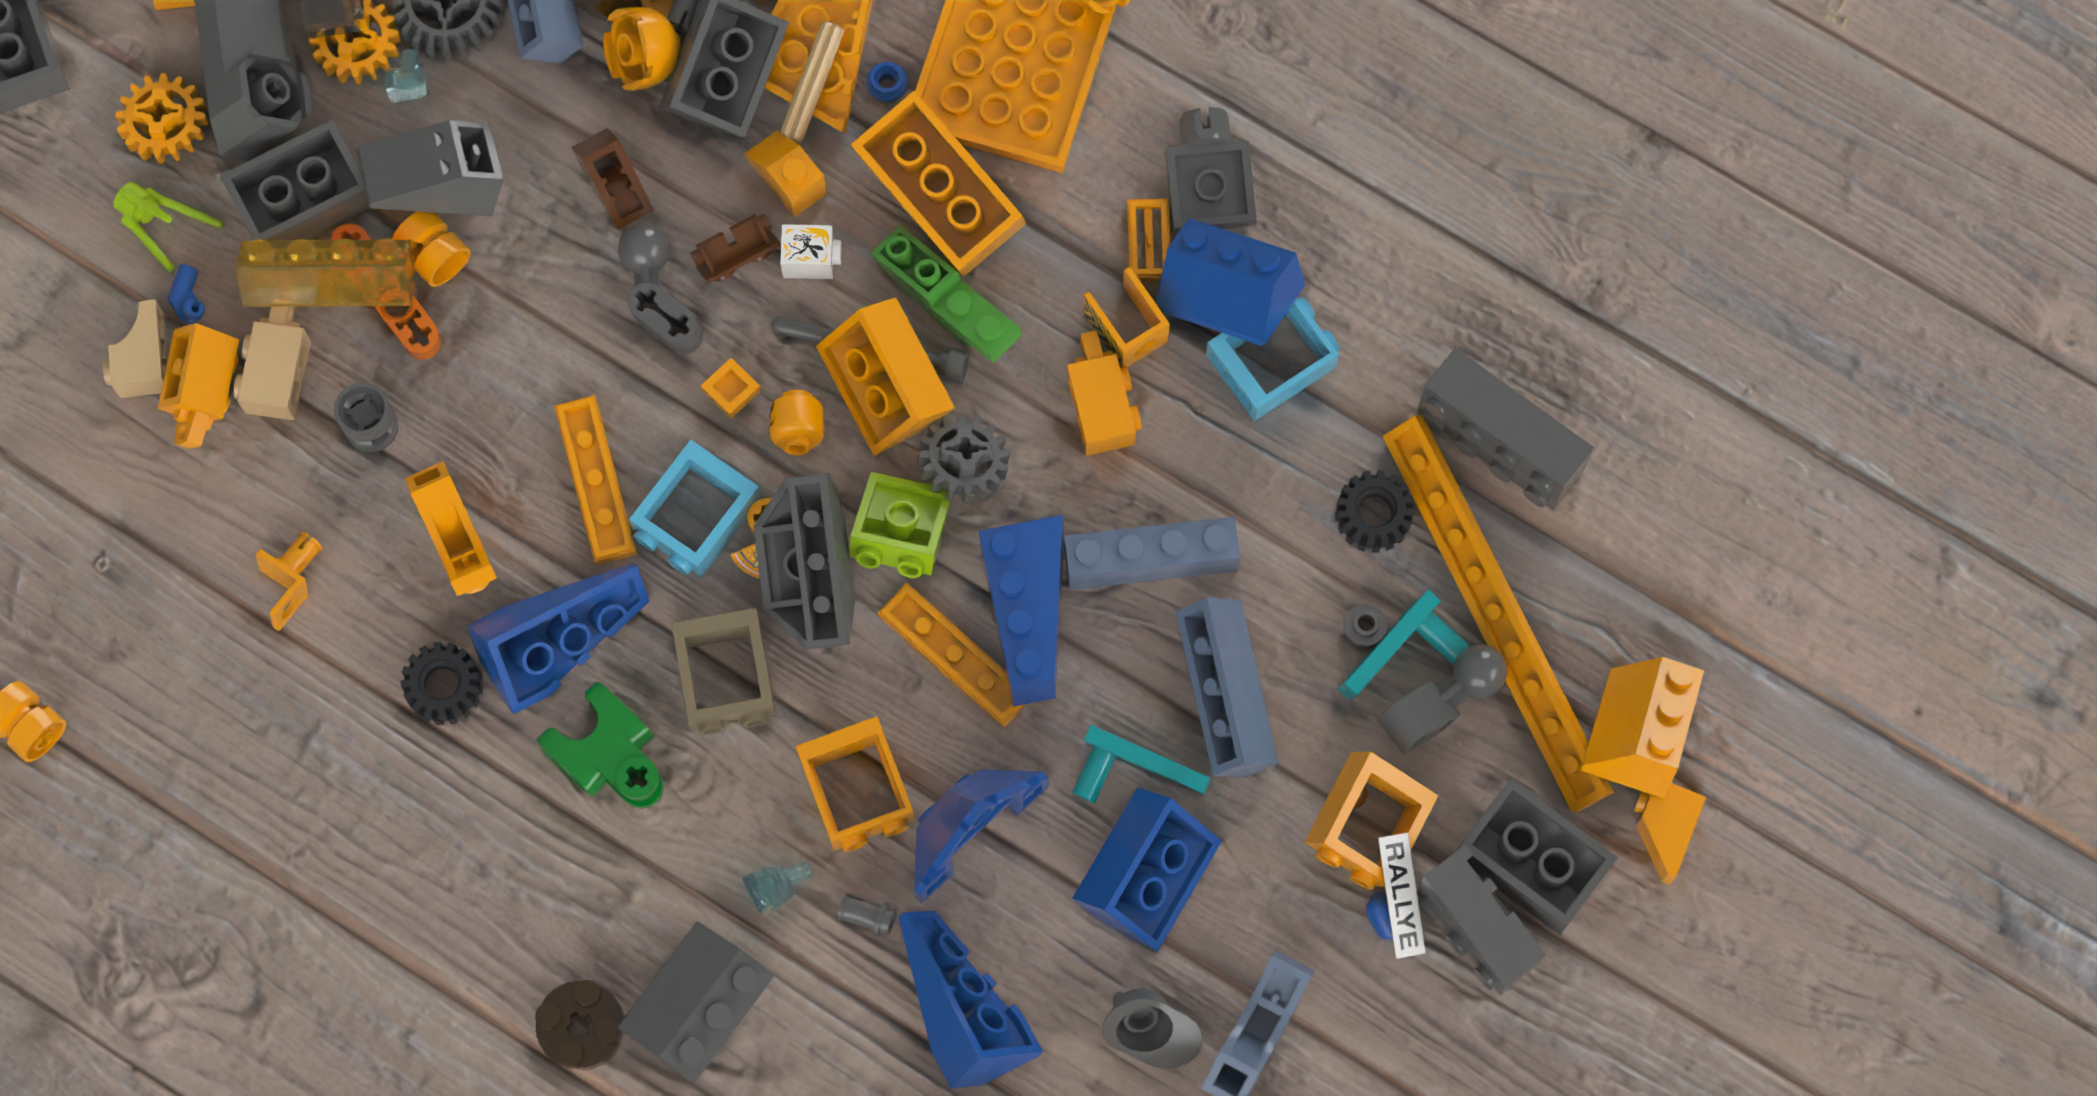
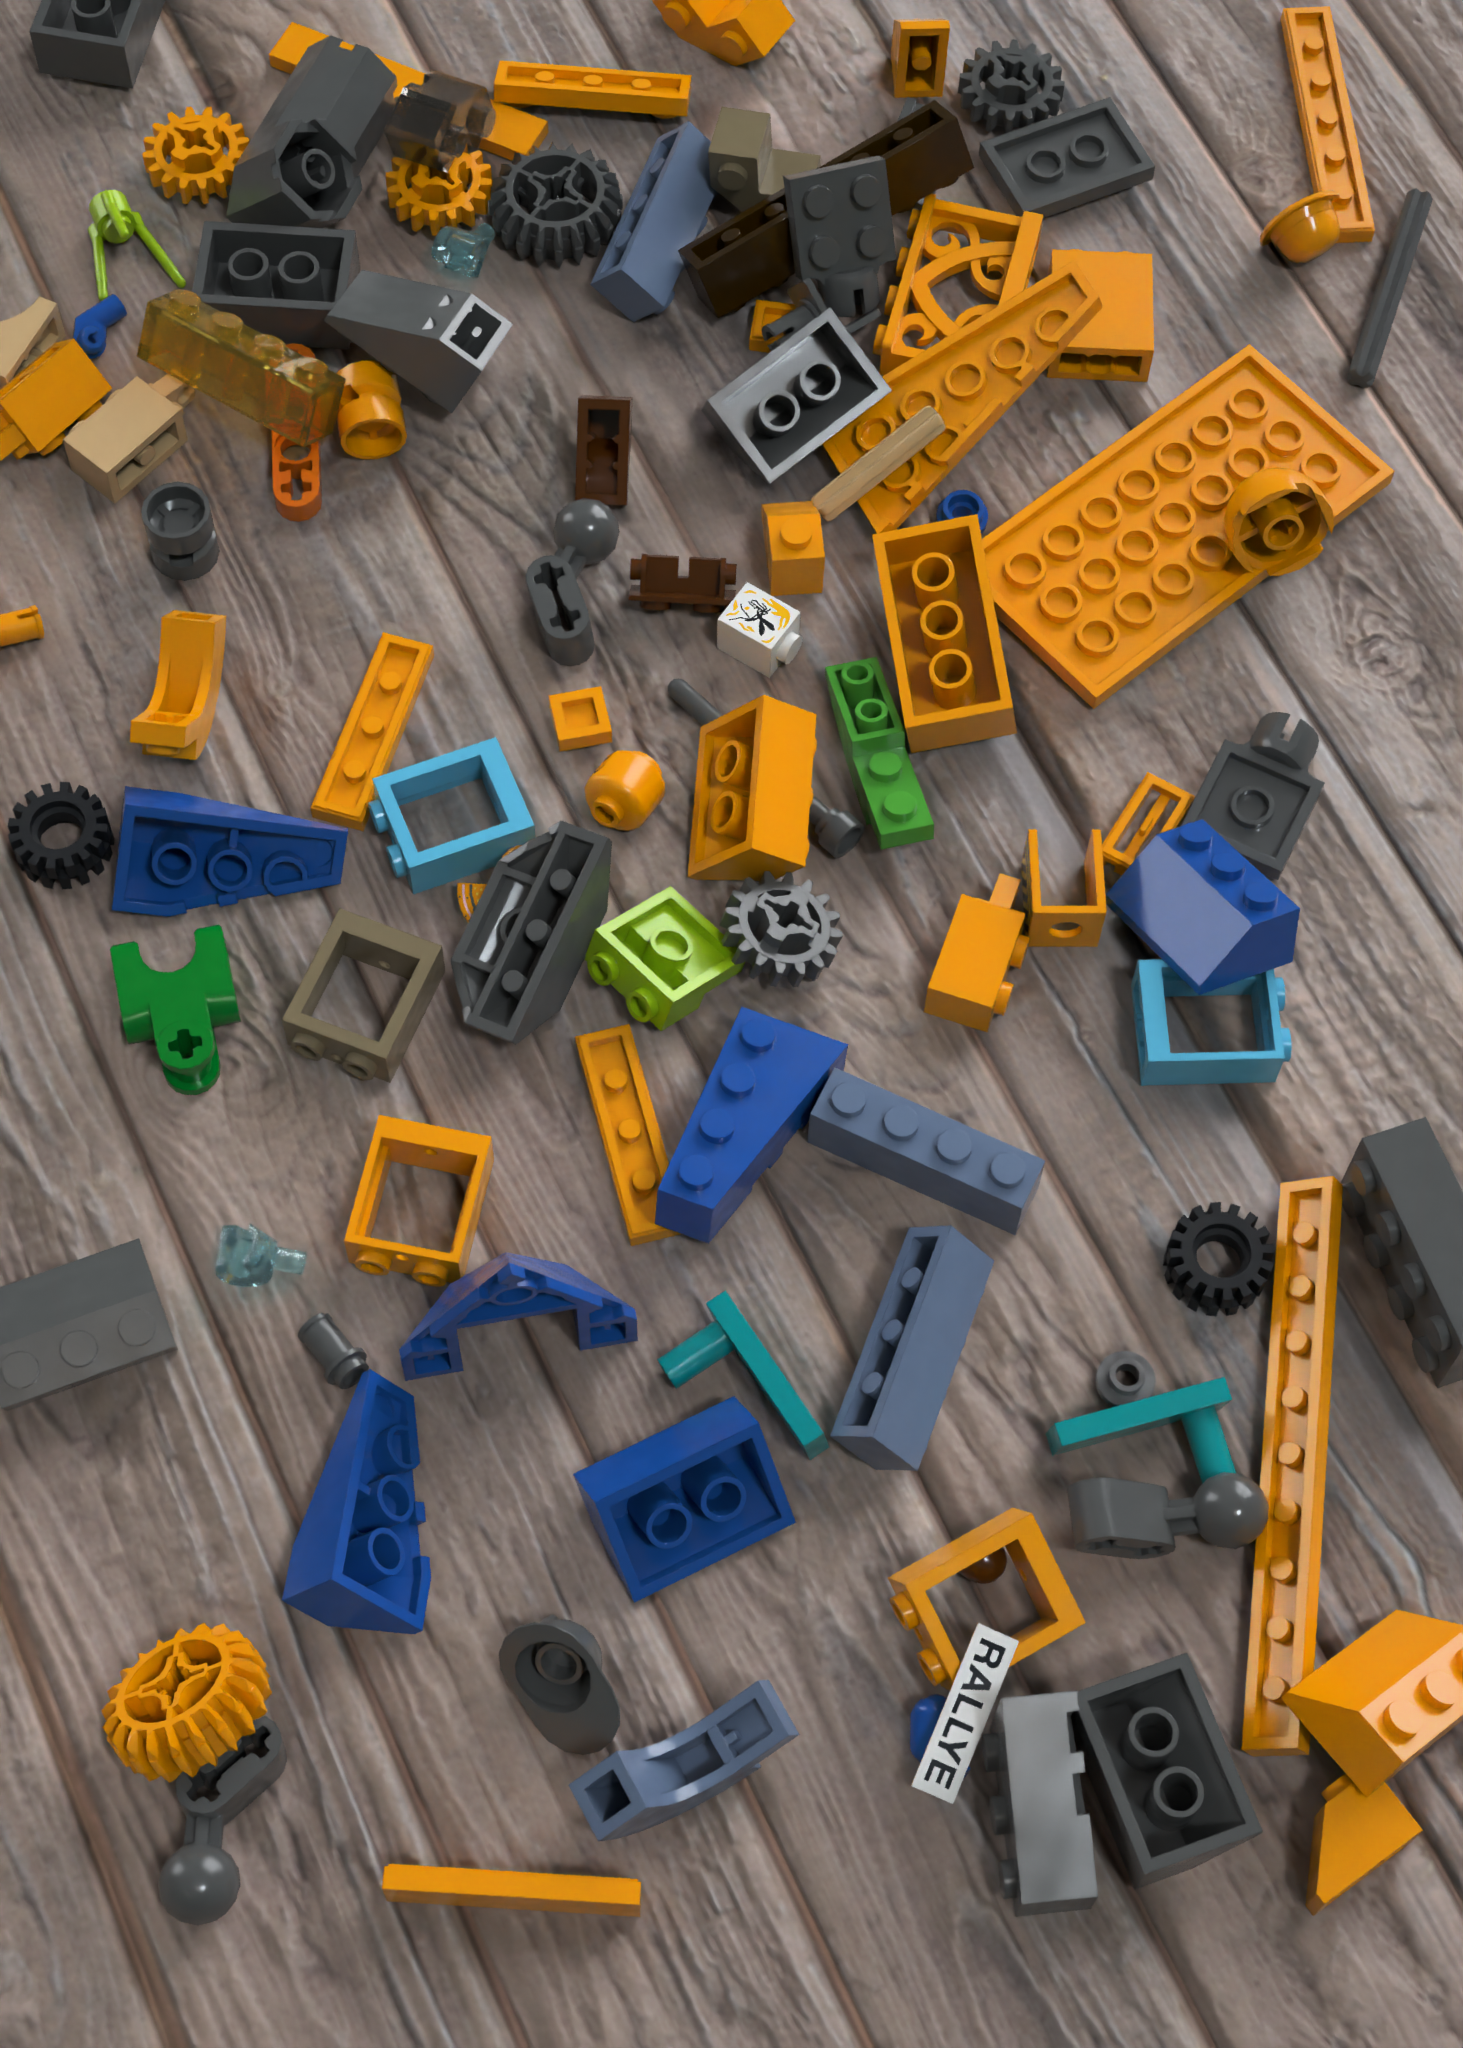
camera: 30 degrees right, 10 degrees down
light orange cylinder [603,7,681,91] -> none

